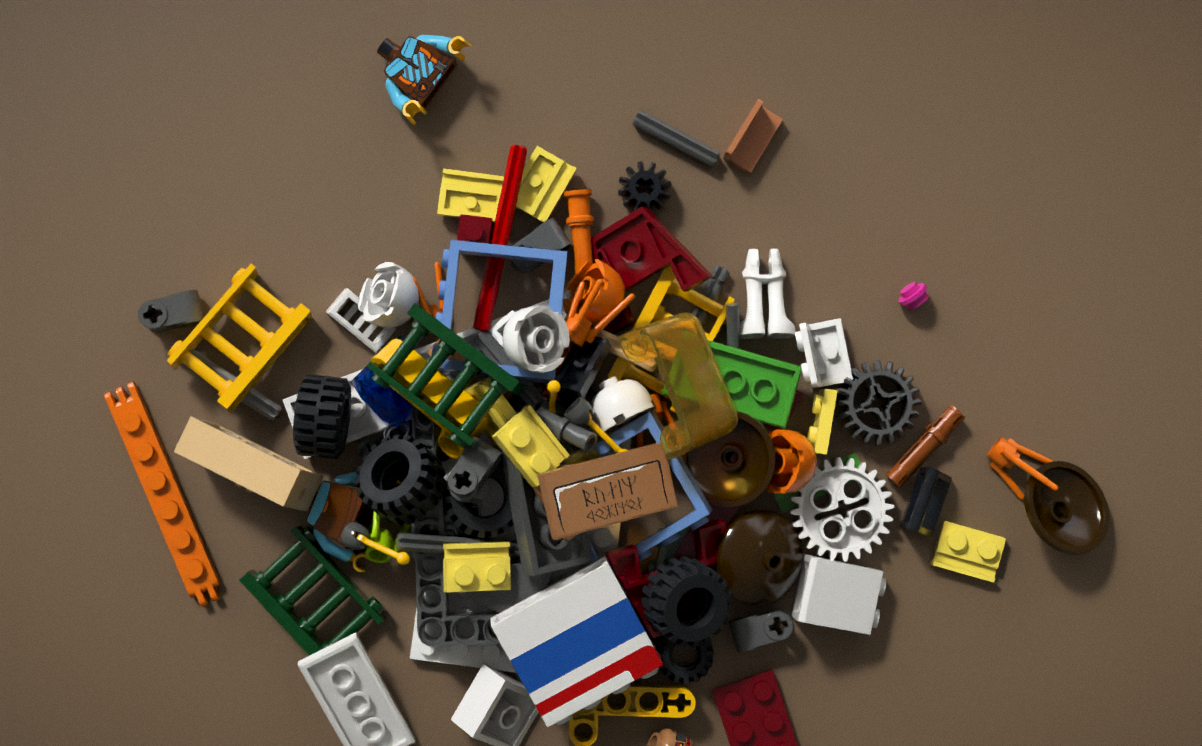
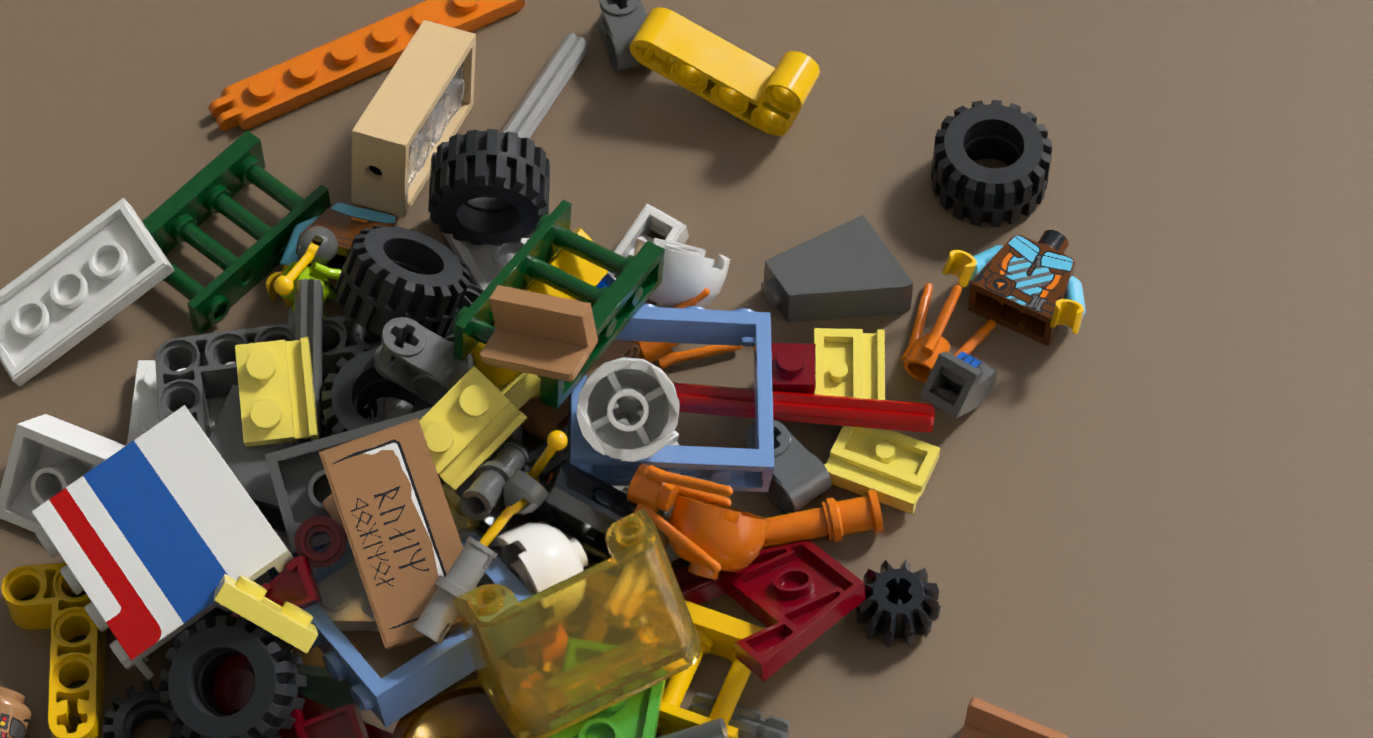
camera: 85 degrees right, 30 degrees down
yellow fence [167,264,313,414] -> none
dark grey axle [633,110,720,168] -> none
none -> light yellow plate [214,574,318,653]
none -> dark red plate [294,516,347,568]
none -> light grey pin [412,536,498,645]
none -> medium nougat panel [480,285,598,382]
none -> yellow beam [630,7,820,136]
none -> dark grey slope [761,215,913,322]
none -> orange plant [901,283,996,383]
none -> dark grey leg [919,351,998,418]
none -> black tyre [931,100,1052,227]

